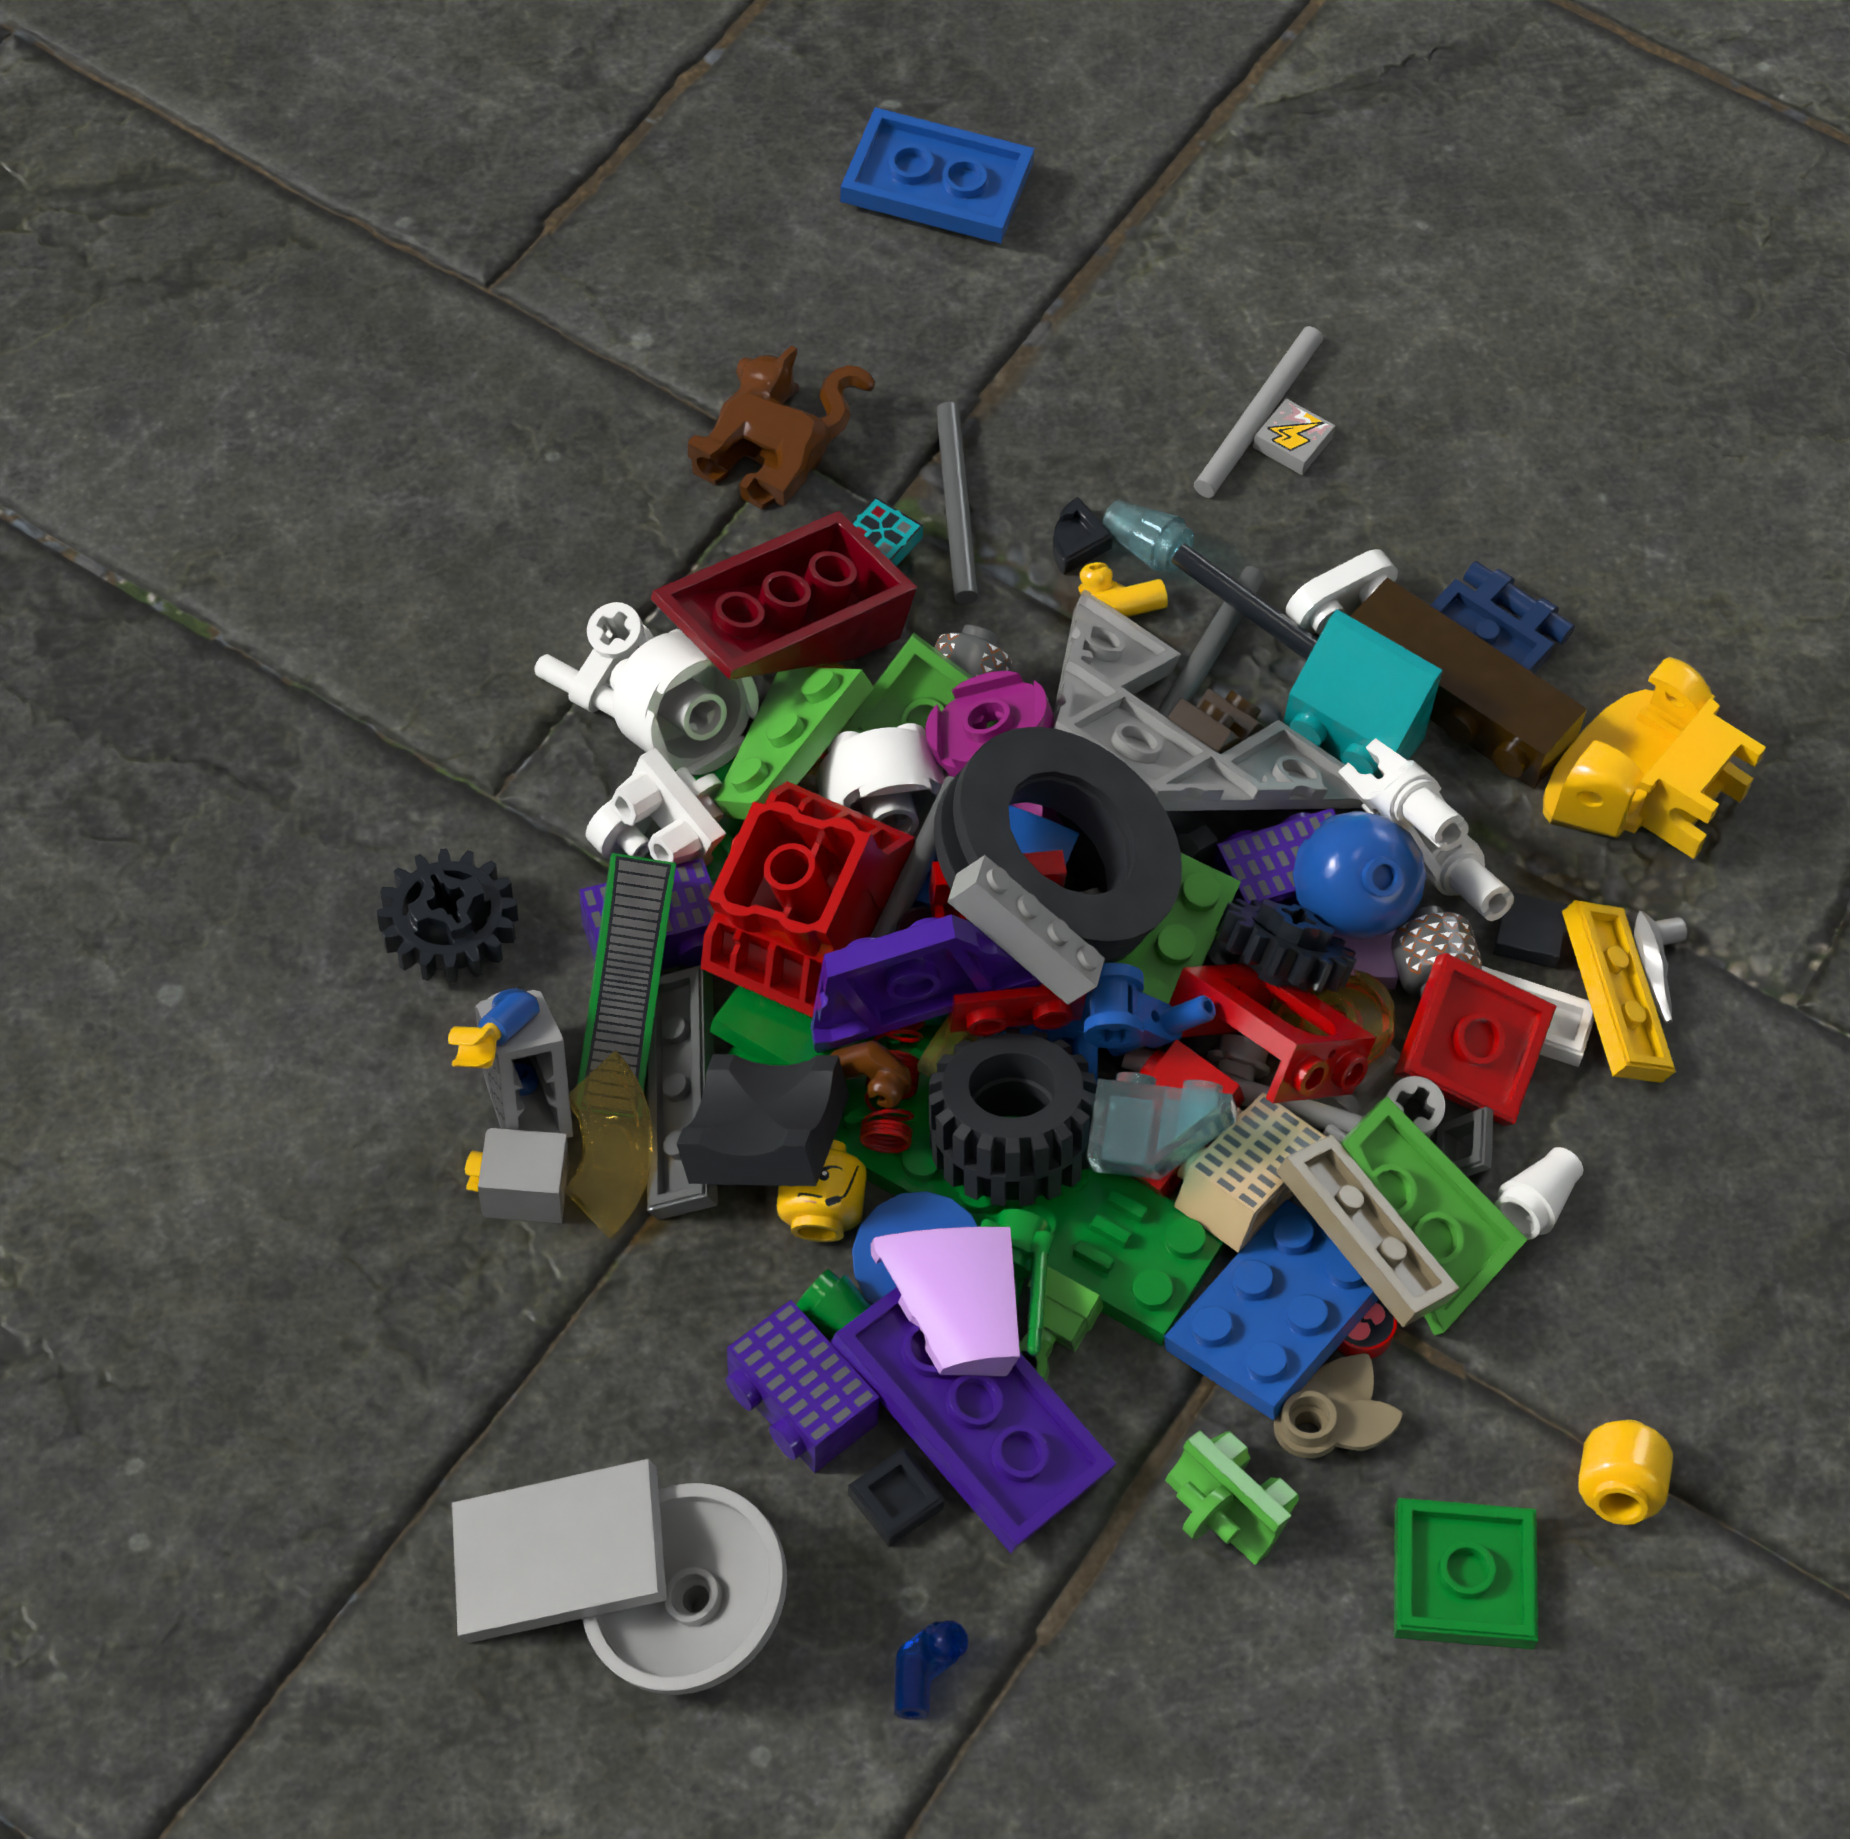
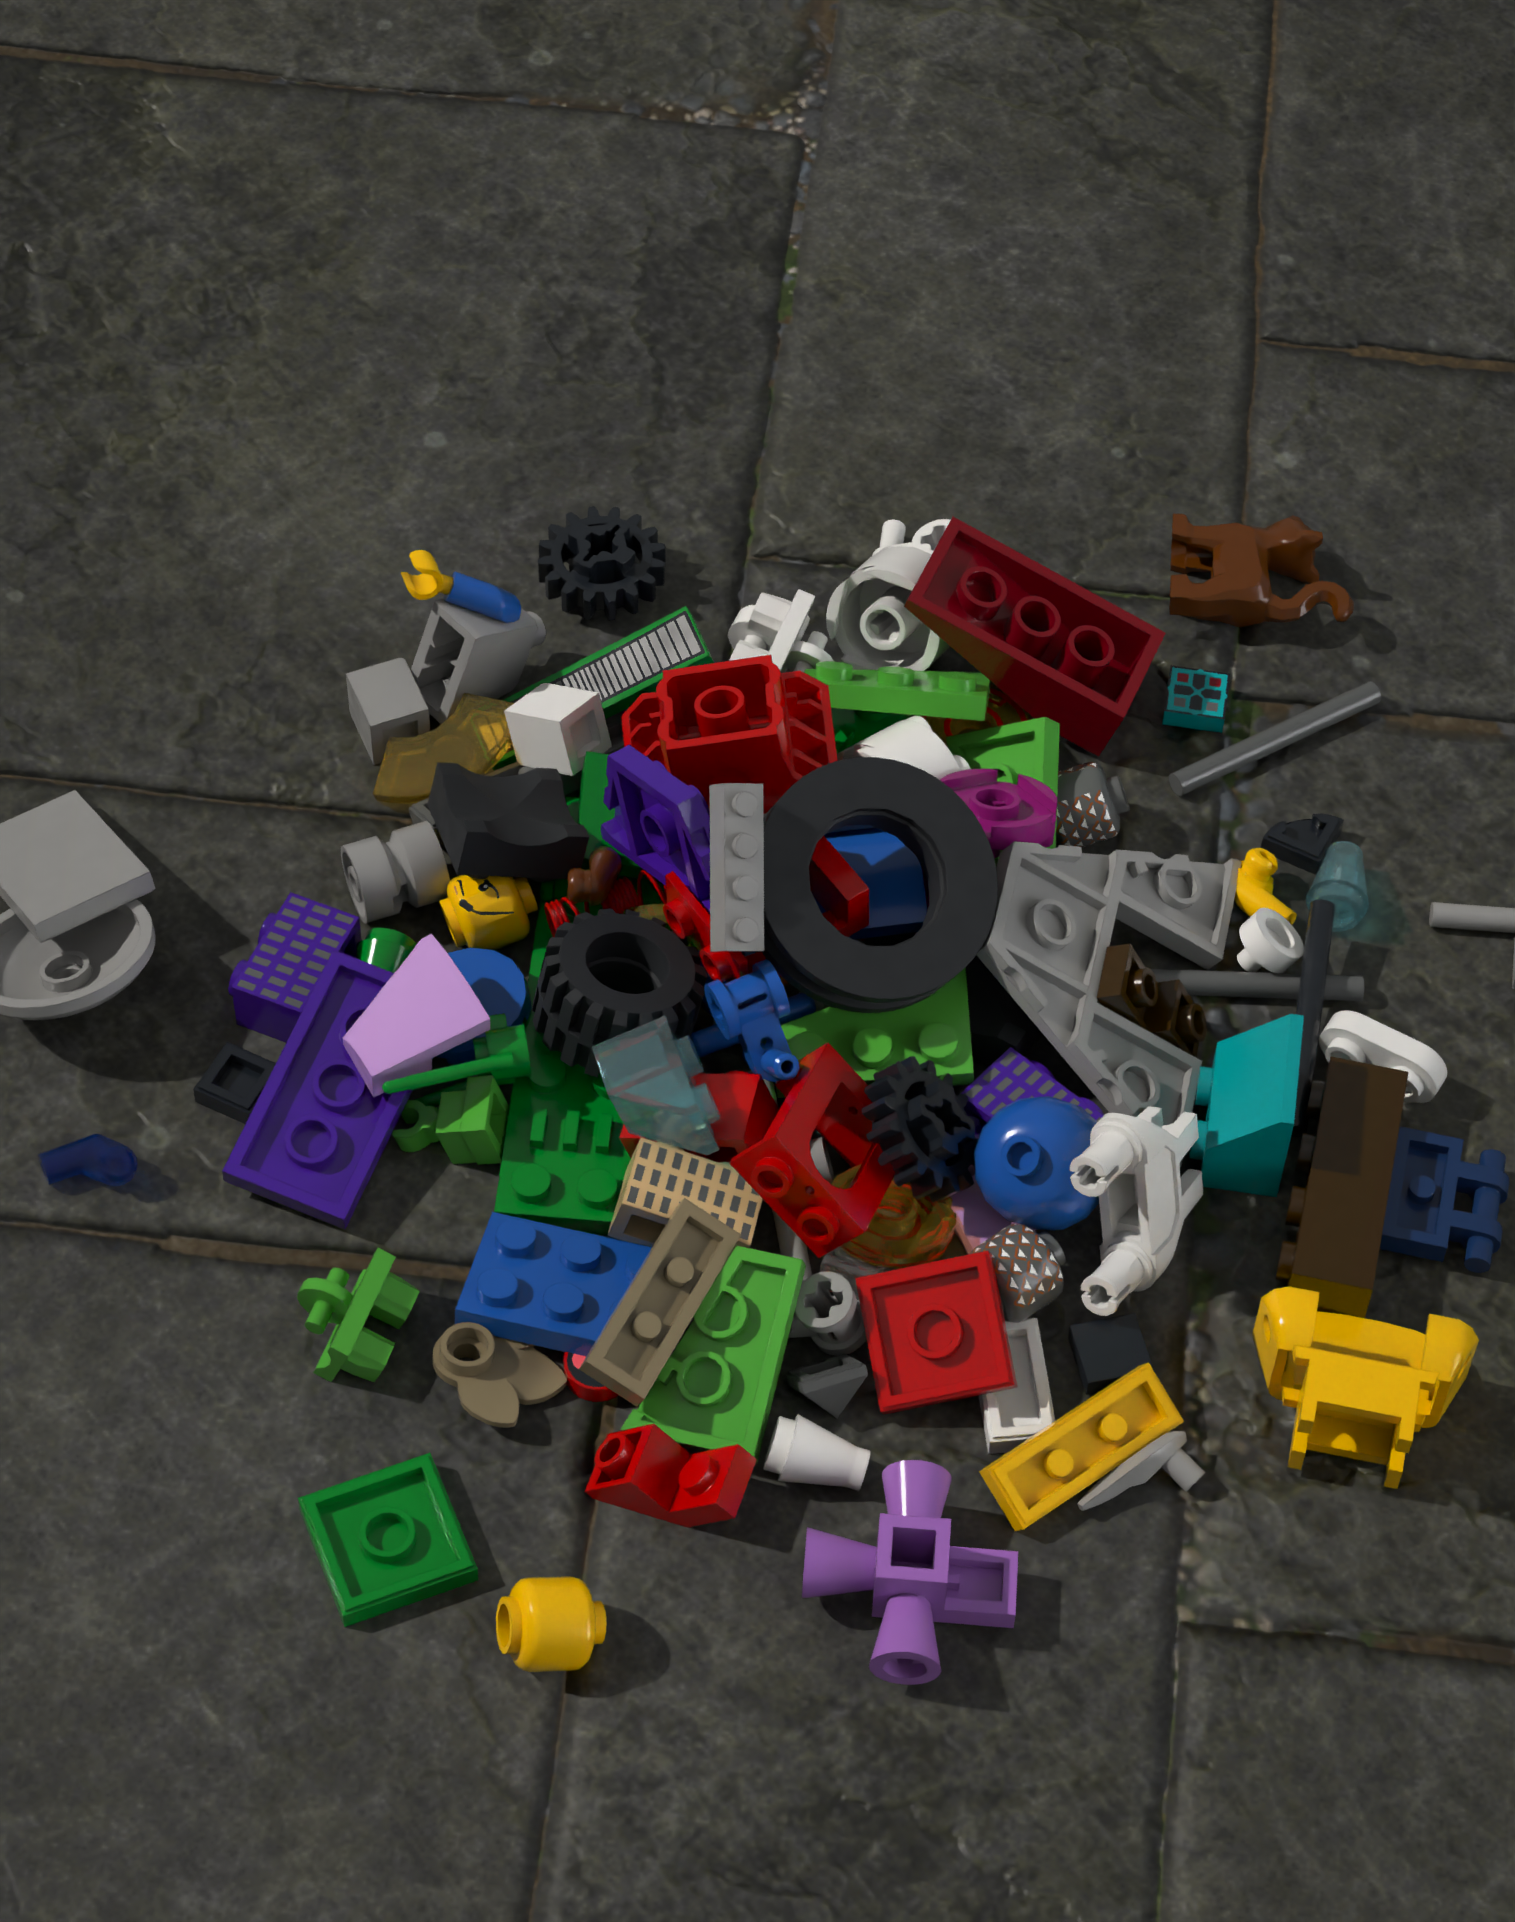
camera: 65 degrees right, 5 degrees down
none -> light grey wheel [341,821,450,924]
none -> white panel [504,683,612,776]
none -> red slope [585,1424,757,1528]
none -> medium lavender brick [802,1460,1018,1685]
none -> white tile [1237,908,1304,973]

